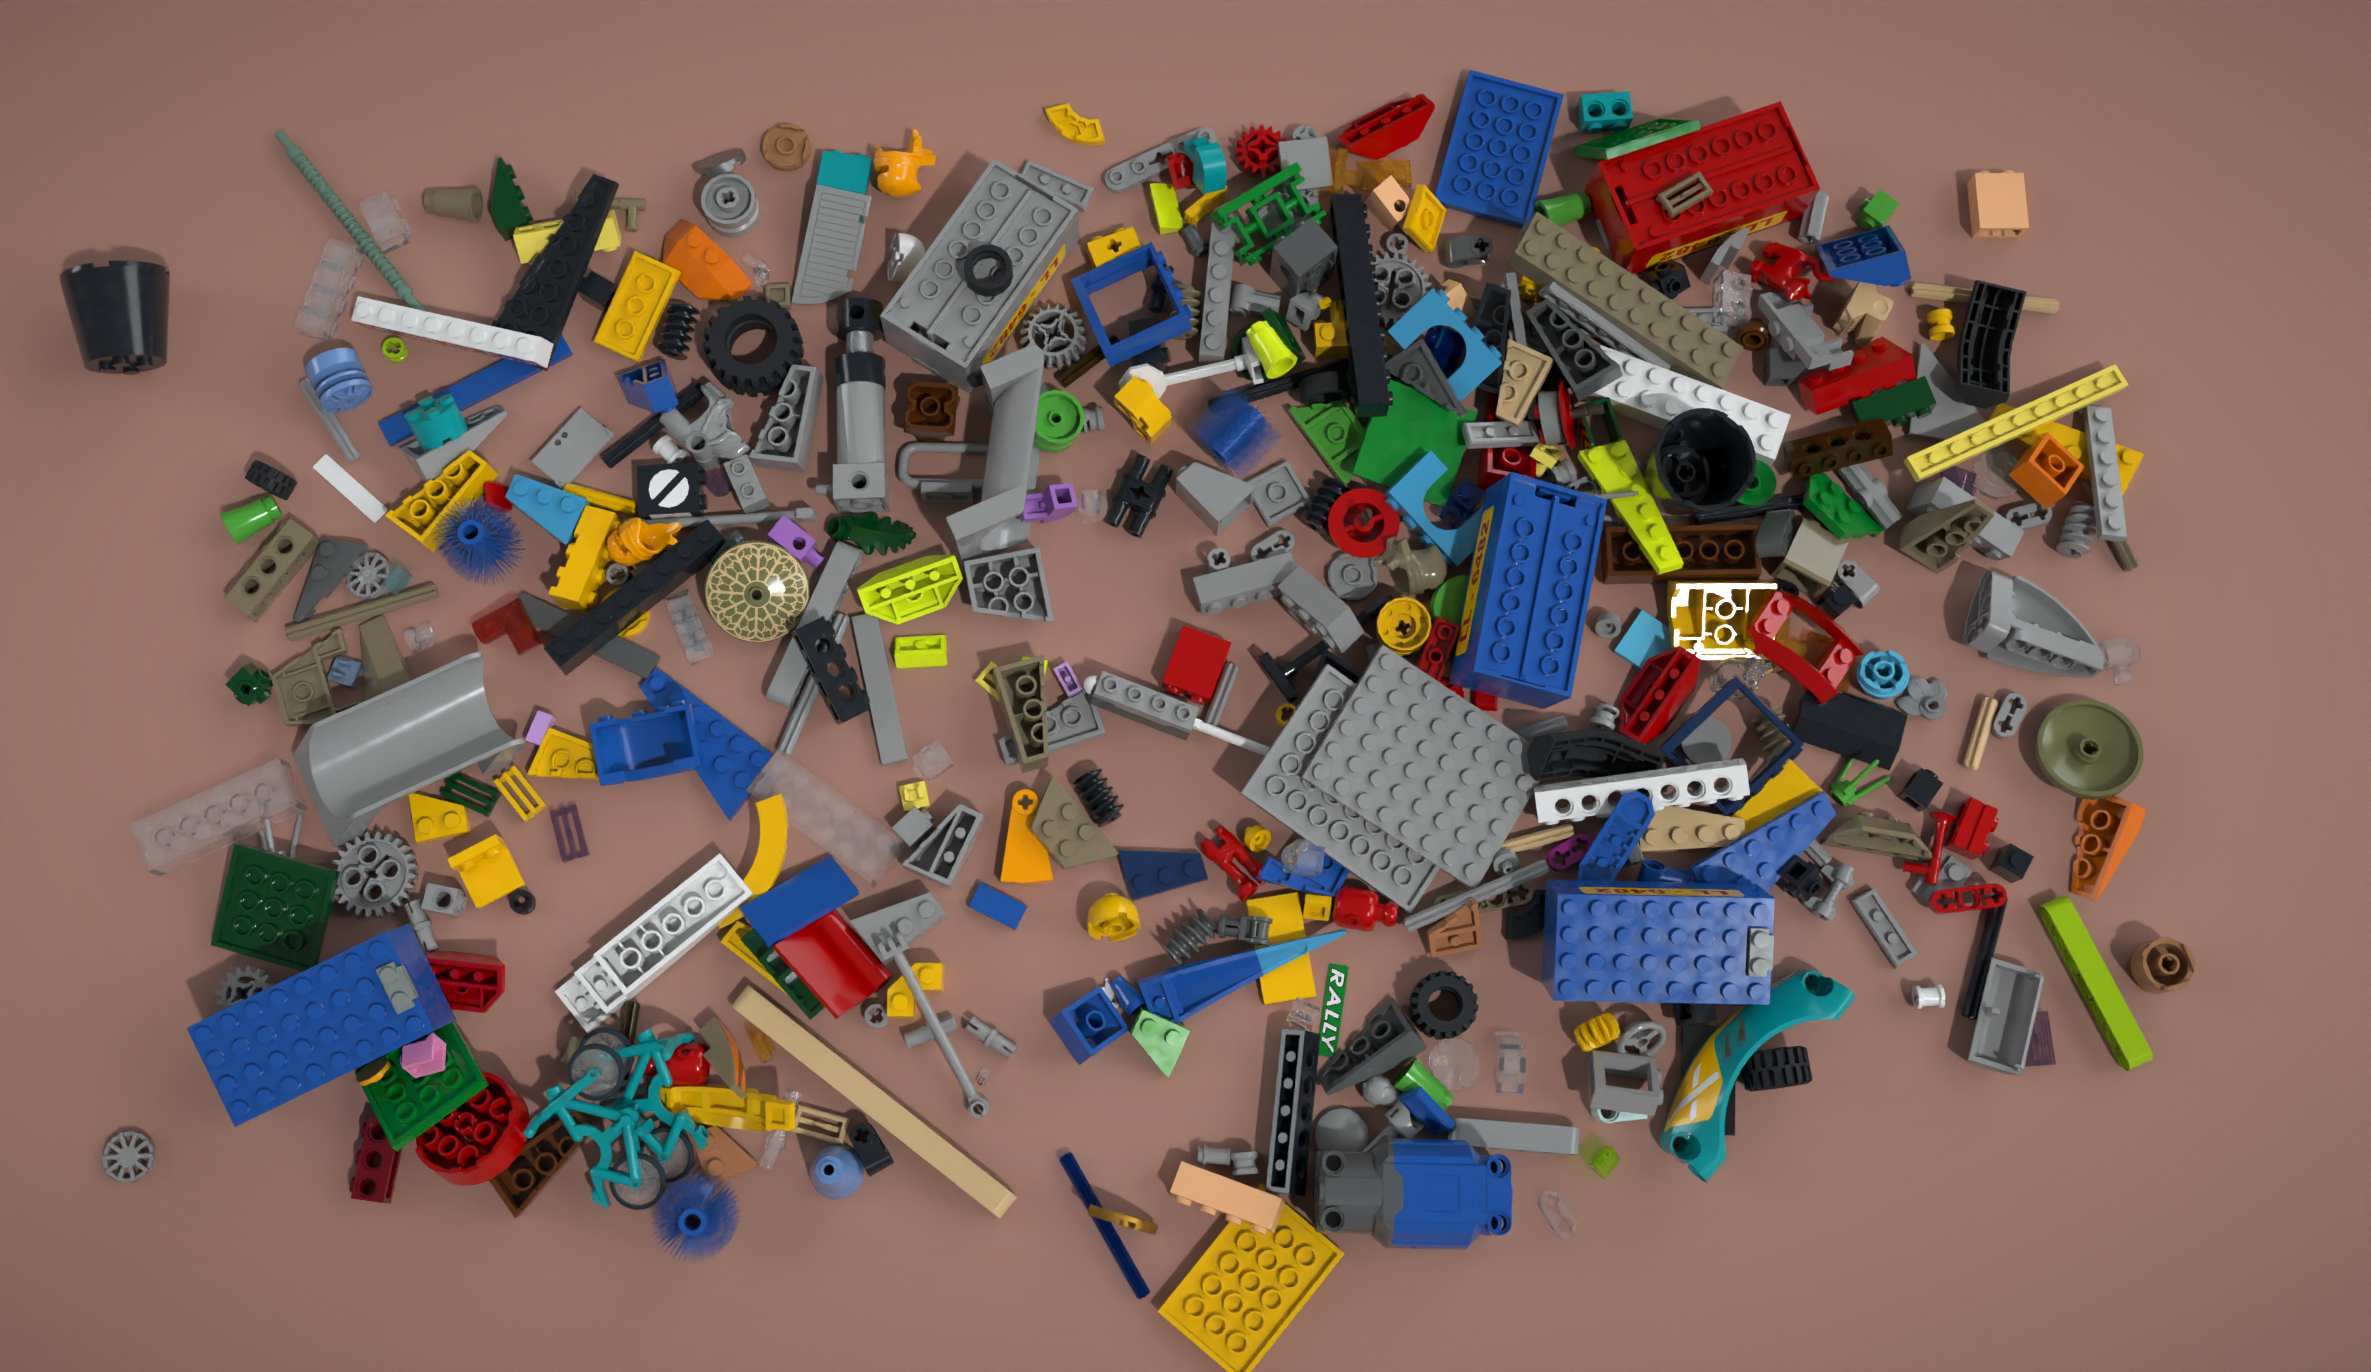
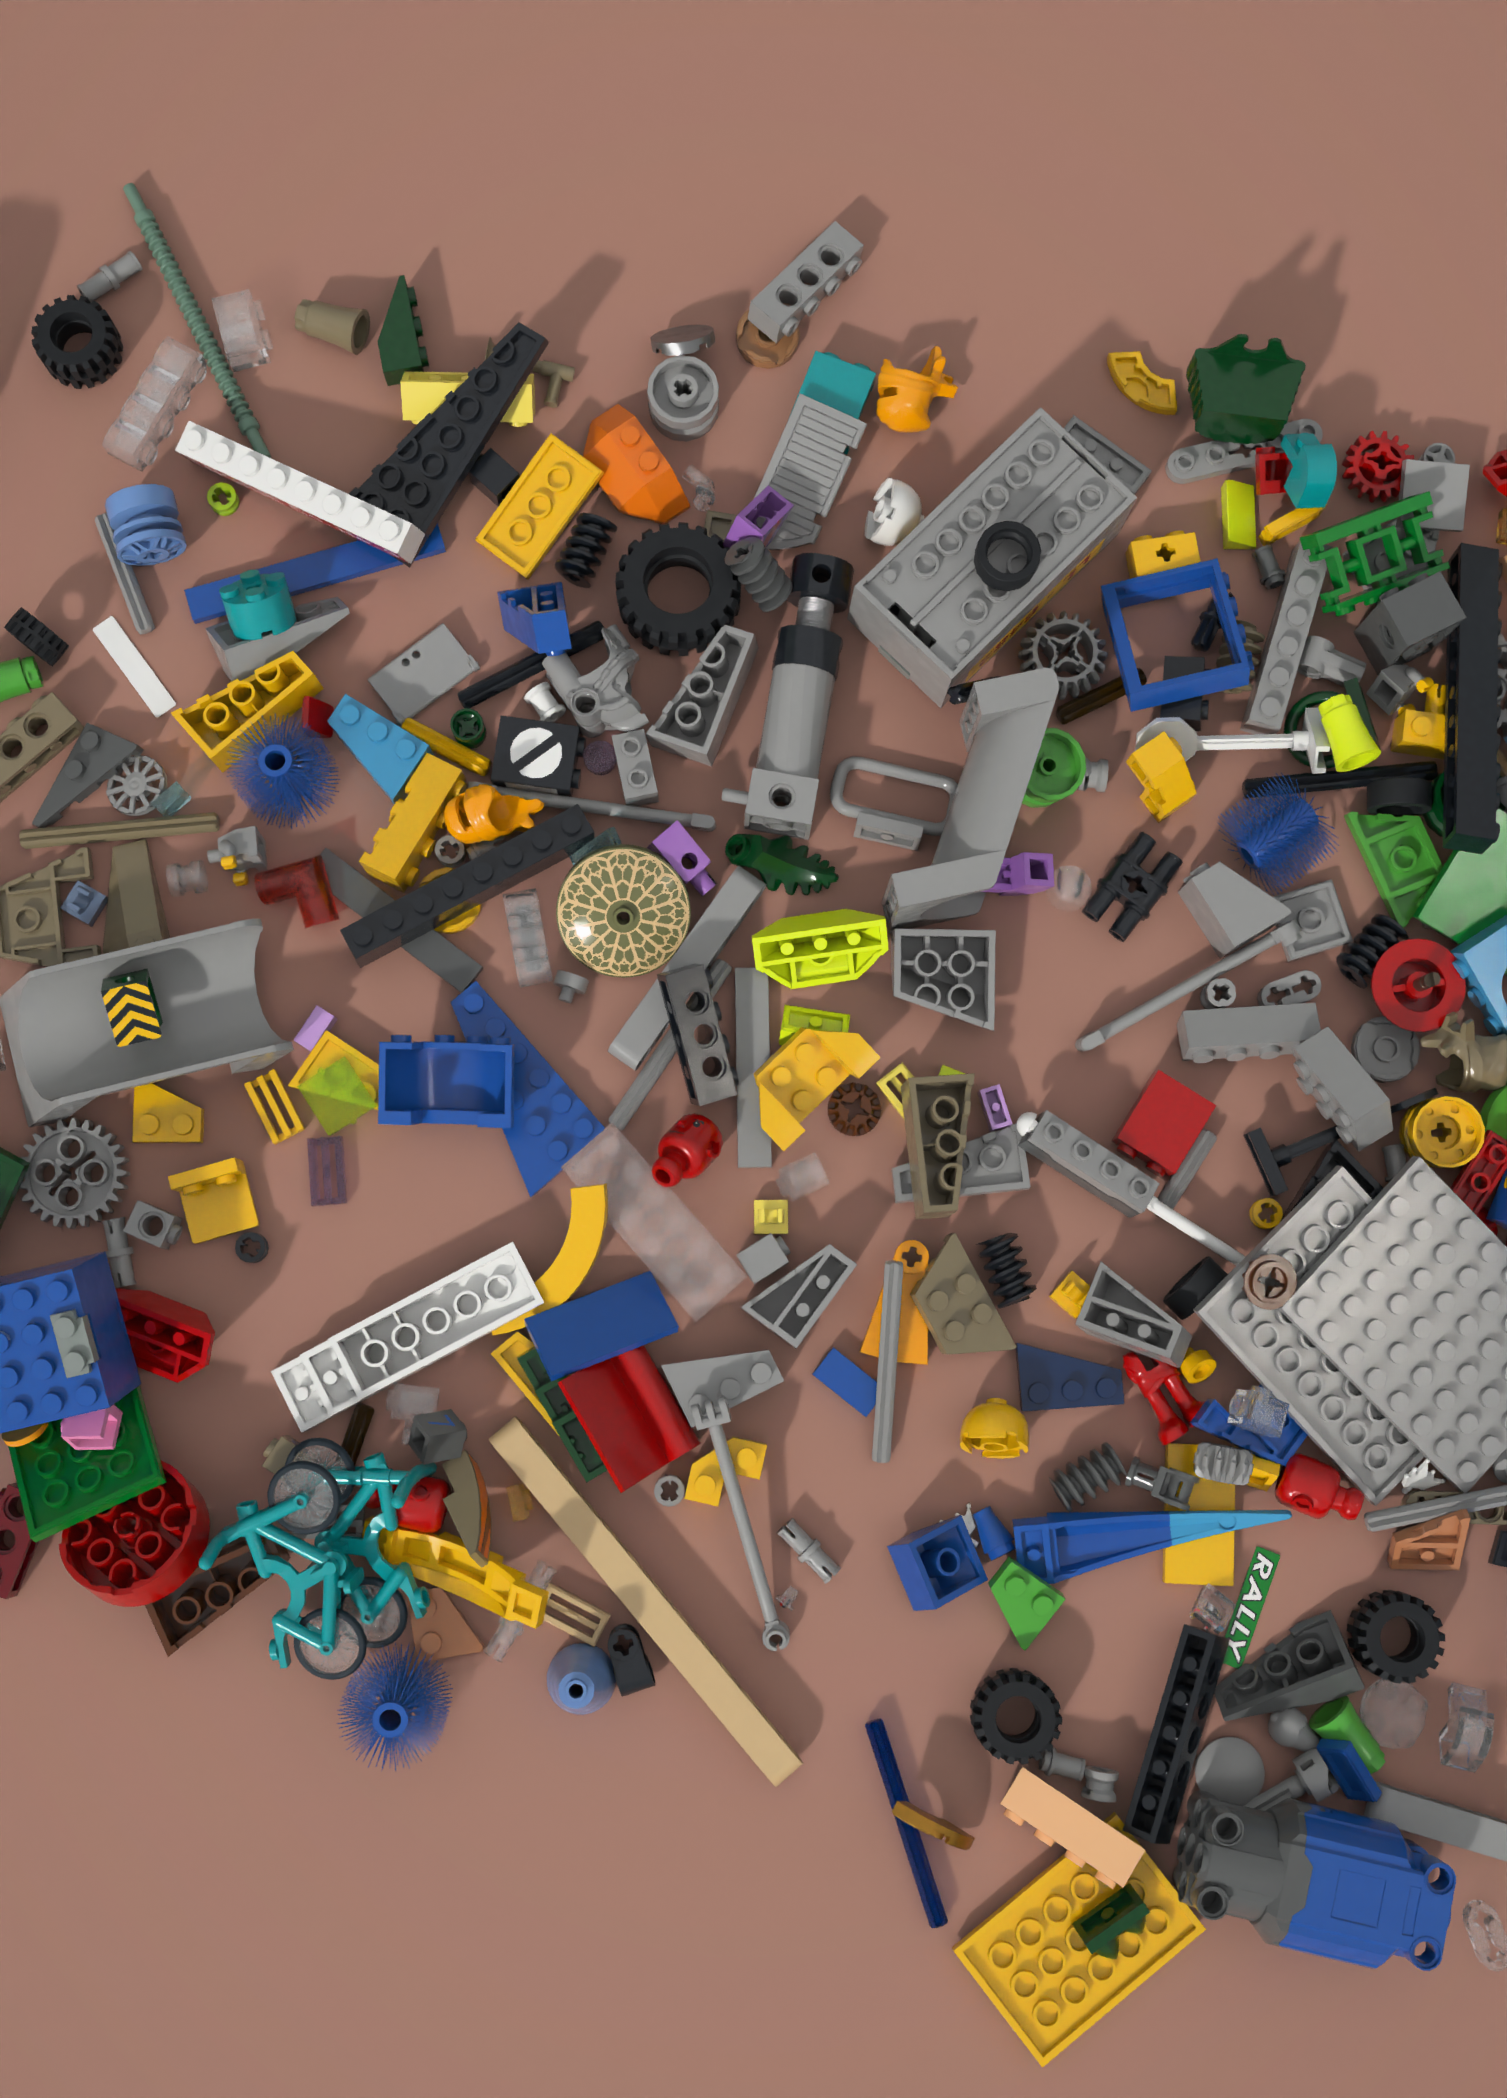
camera: 10 degrees right, 5 degrees up
dark green tile [440,773,501,817] -> none
light grey axle [903,1015,957,1049] -> none
reddish brown piece [904,381,960,443] -> none
clear yellow tile [1329,148,1363,203] -> none
none -> black tyre [31,295,123,389]
none -> light grey pin [77,251,143,303]
none -> piece [101,968,163,1047]
none -> light grey piece [207,826,267,886]
none -> clear neon green piece [297,1056,377,1136]
none -> clear brick [386,1383,440,1445]
none -> dark grey brick [408,1409,467,1465]
none -> dark green wheel [450,708,487,749]
none -> light grey tile [553,970,589,1003]
none -> red piece [652,1113,723,1187]
none -> medium lavender torso [723,485,794,548]
none -> dark grey piece [725,537,793,612]
none -> light grey brick [747,221,864,343]
none -> yellow piece [753,1027,880,1151]
none -> reddish brown gear [828,1082,881,1136]
none -> light grey axle [872,1260,903,1463]
none -> black tyre [970,1668,1062,1765]
none -> yellow tile [1049,1271,1090,1319]
none -> dark green tile [1072,1883,1150,1959]
none -> light grey hinge [1075,919,1302,1051]
none -> light grey wedge [1075,1262,1192,1368]
none -> black tyre [1163,1256,1228,1320]
none -> dark green piece [1186,334,1306,444]
none -> light grey gear [1193,1442,1254,1485]
none -> gear [1241,1254,1297,1310]
none -> white piece [1401,1458,1445,1494]

